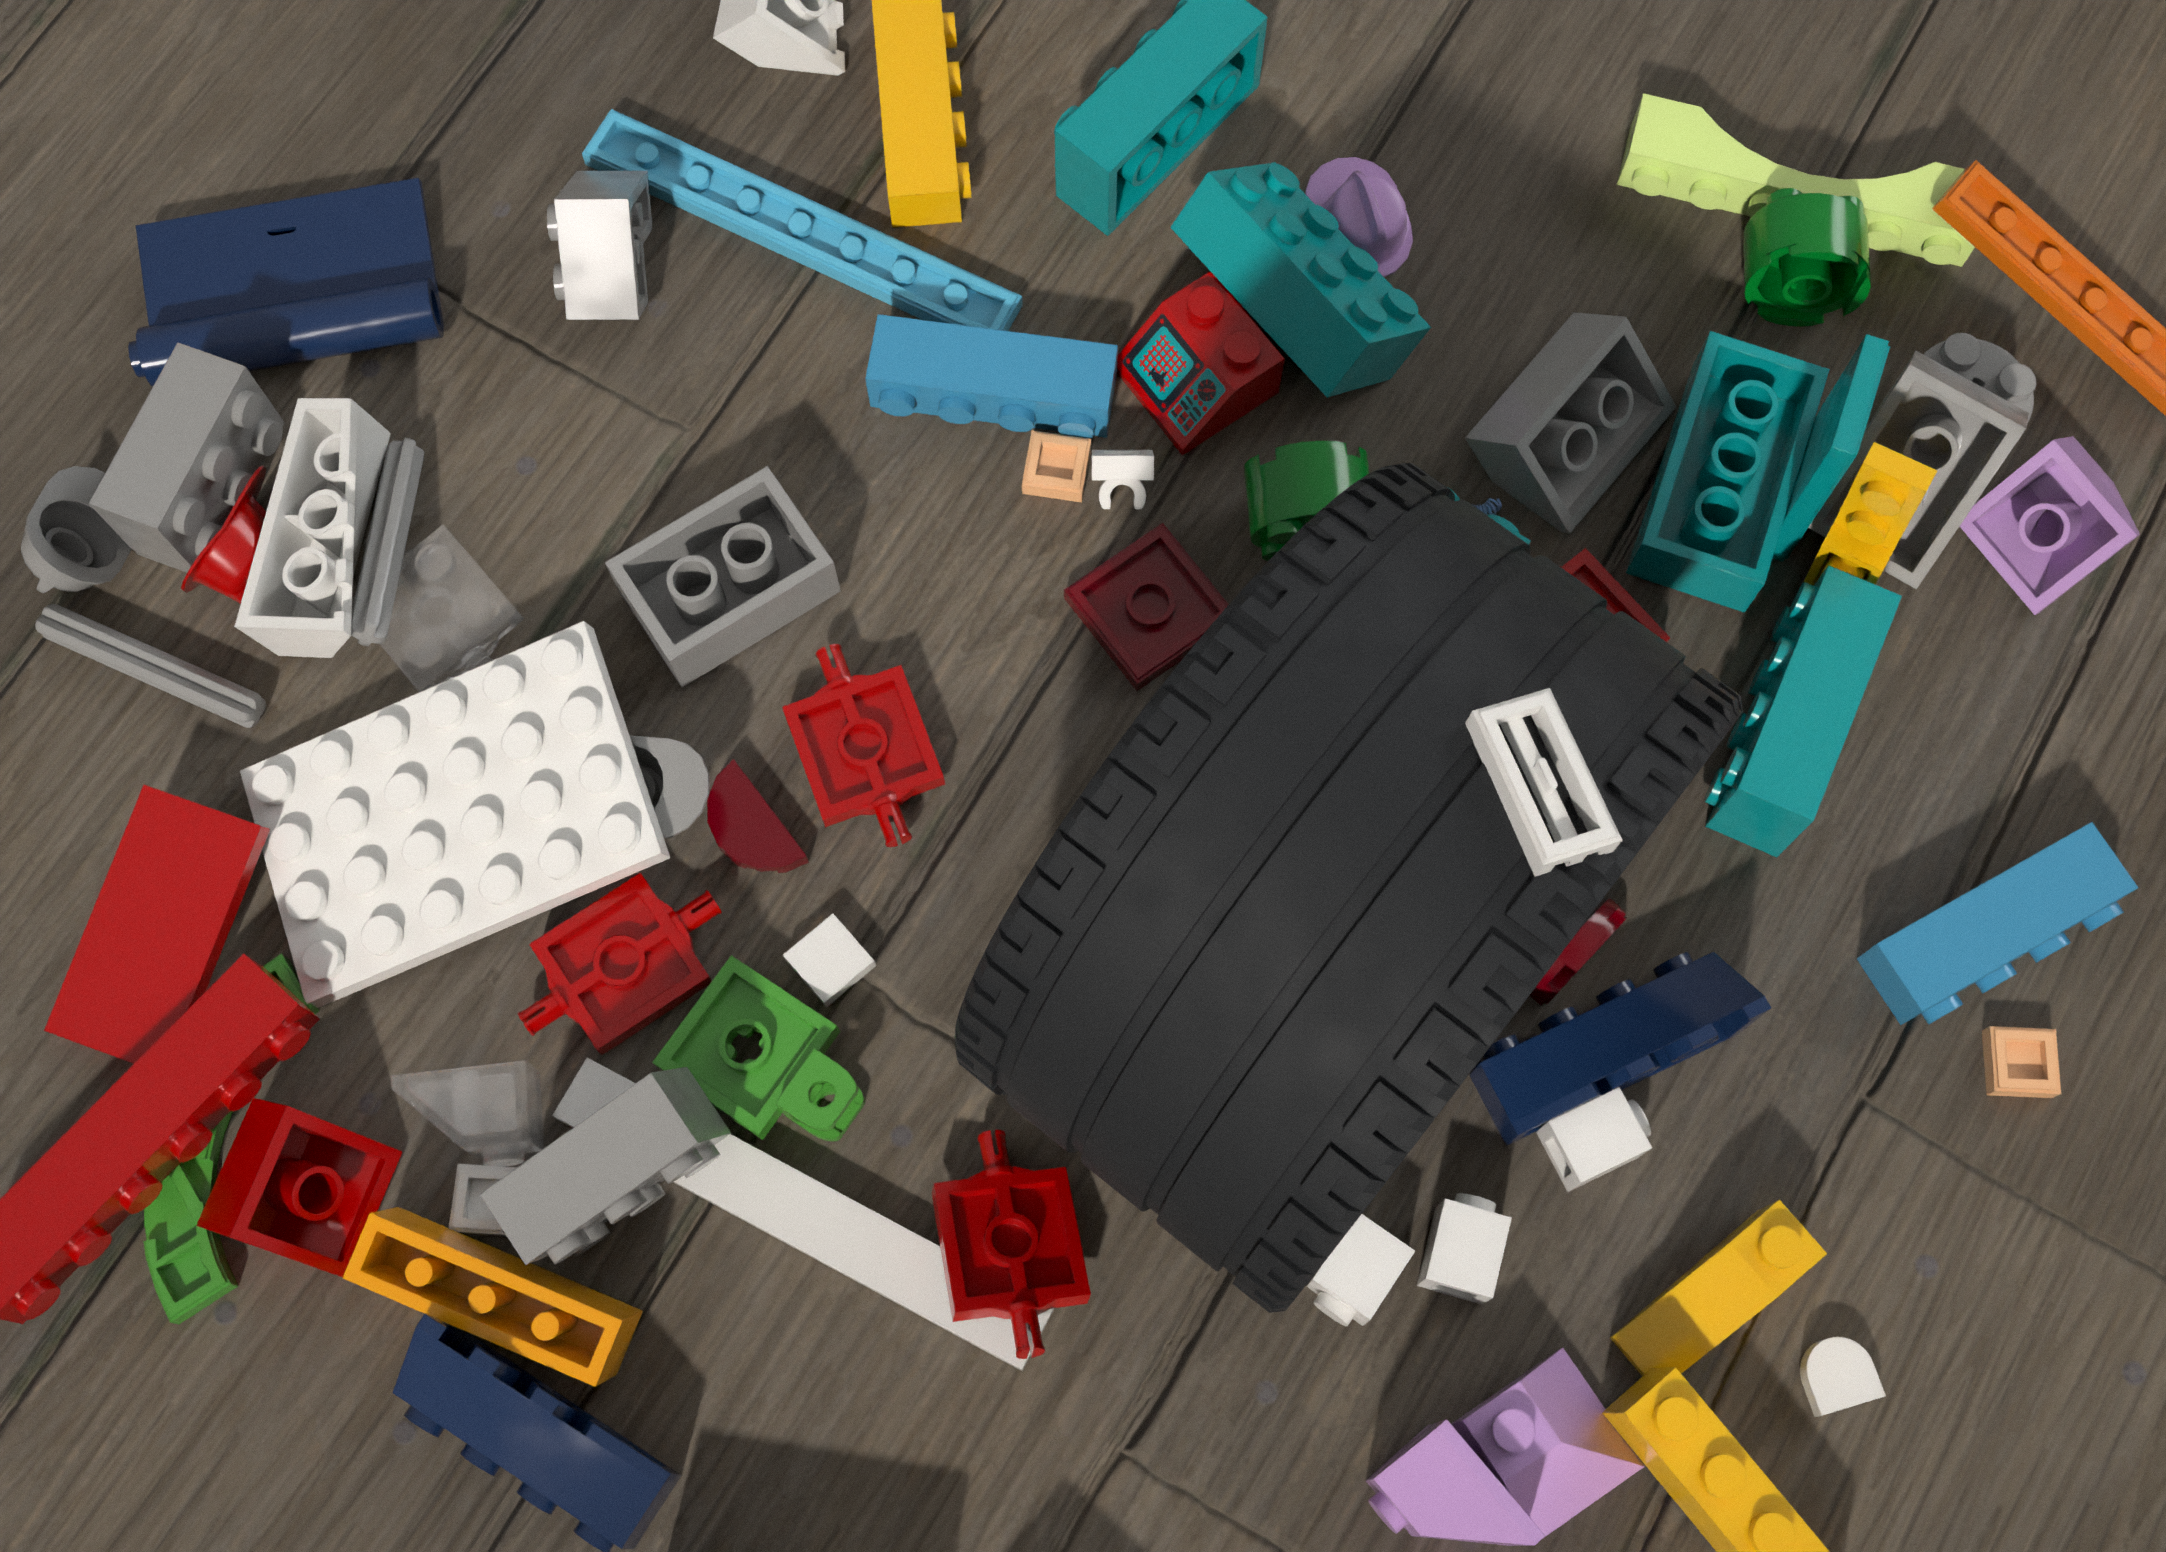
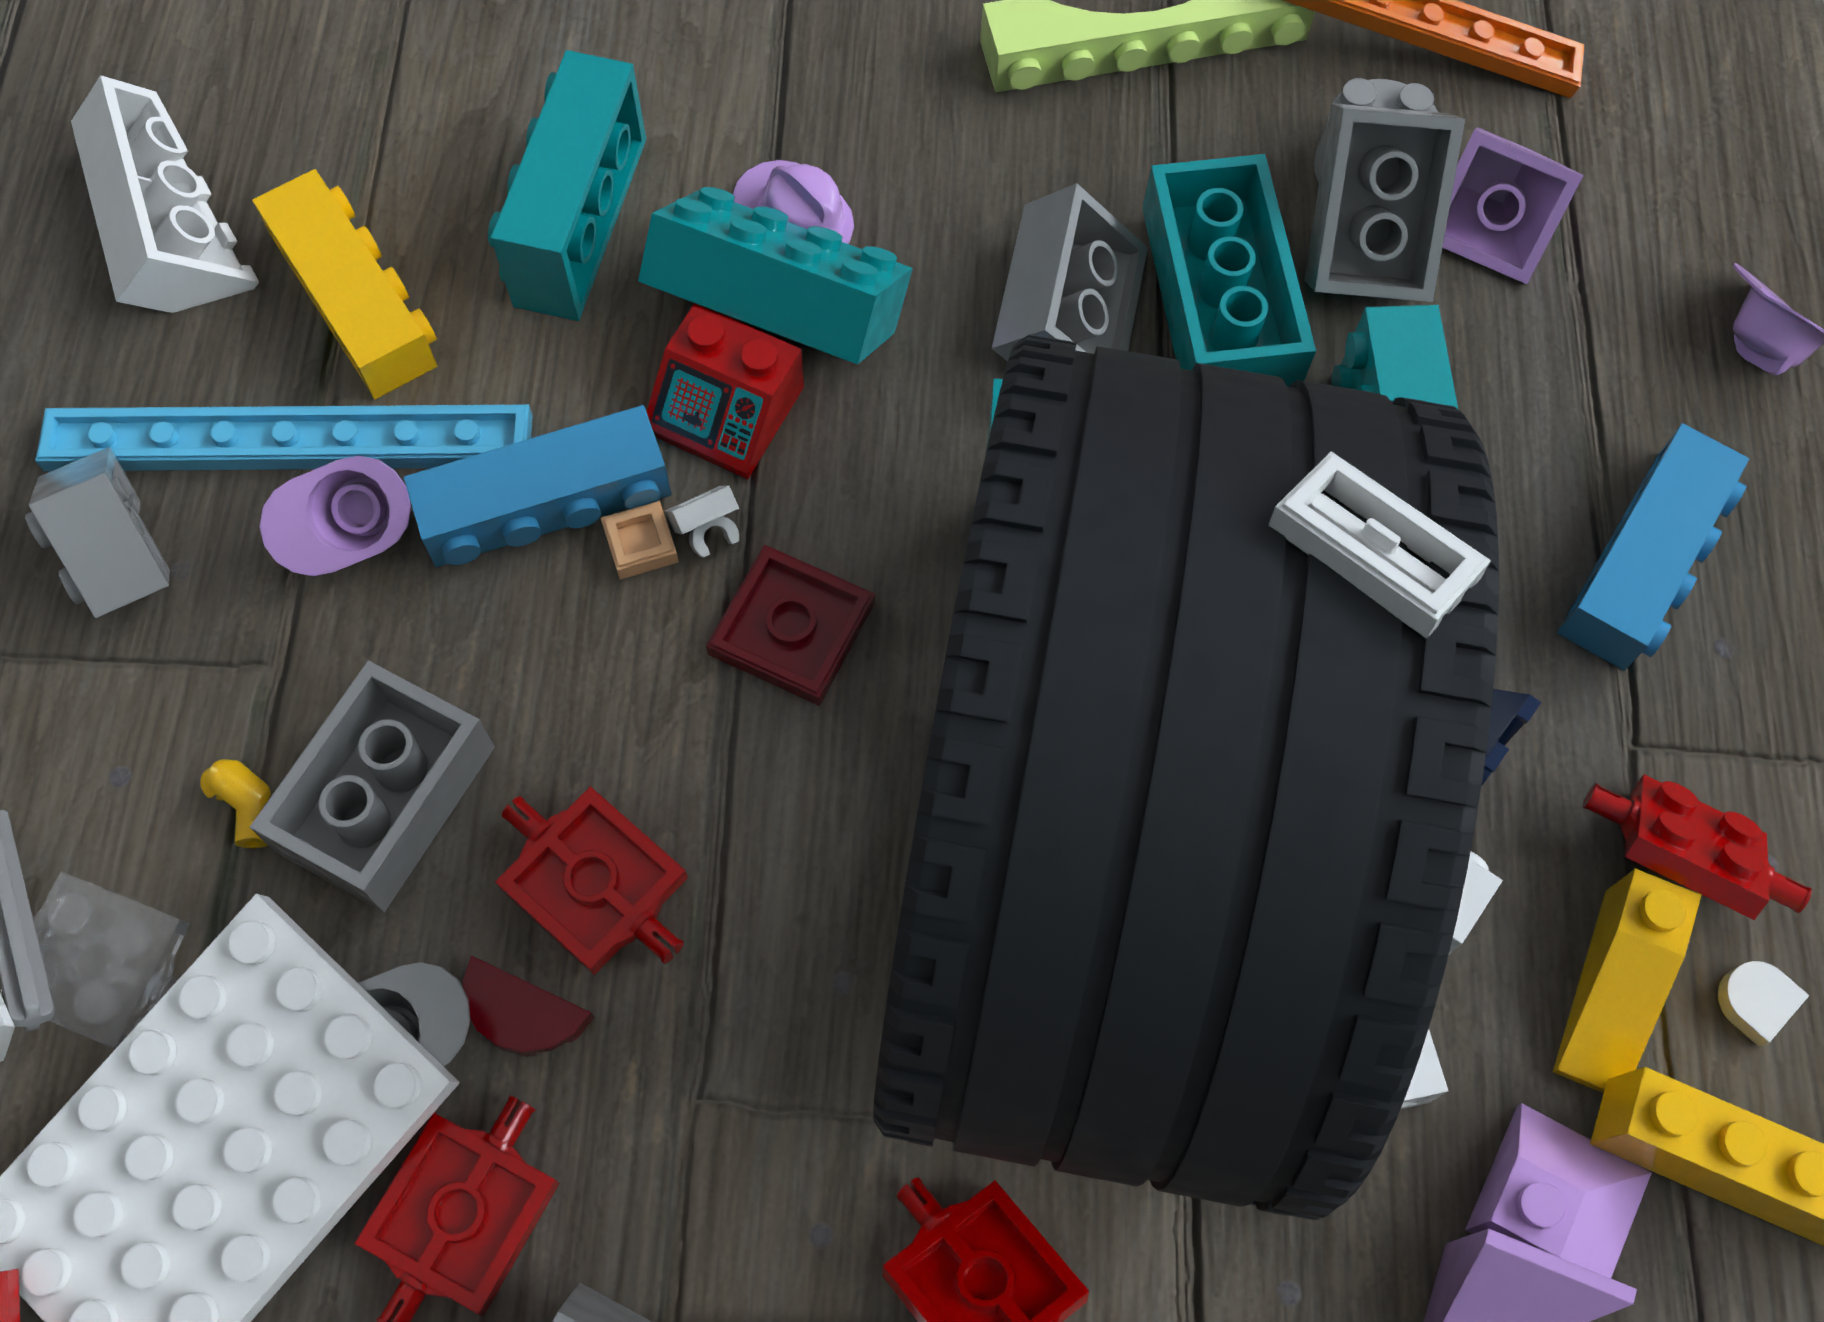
camera: 30 degrees left, 5 degrees down
bright green plate [652,955,865,1142] -> none
white tile [783,913,876,1008] -> none
green brick [1244,441,1369,561] -> none
green brick [1744,188,1871,327] -> none
teal tile [1773,334,1890,562] -> none
yellow slope [1804,442,1938,585] -> none
light nougat tile [1982,1026,2061,1098] -> none
none -> yellow arm [200,759,271,849]
none -> lavender piece [259,455,411,576]
none -> red plate [1582,774,1812,921]

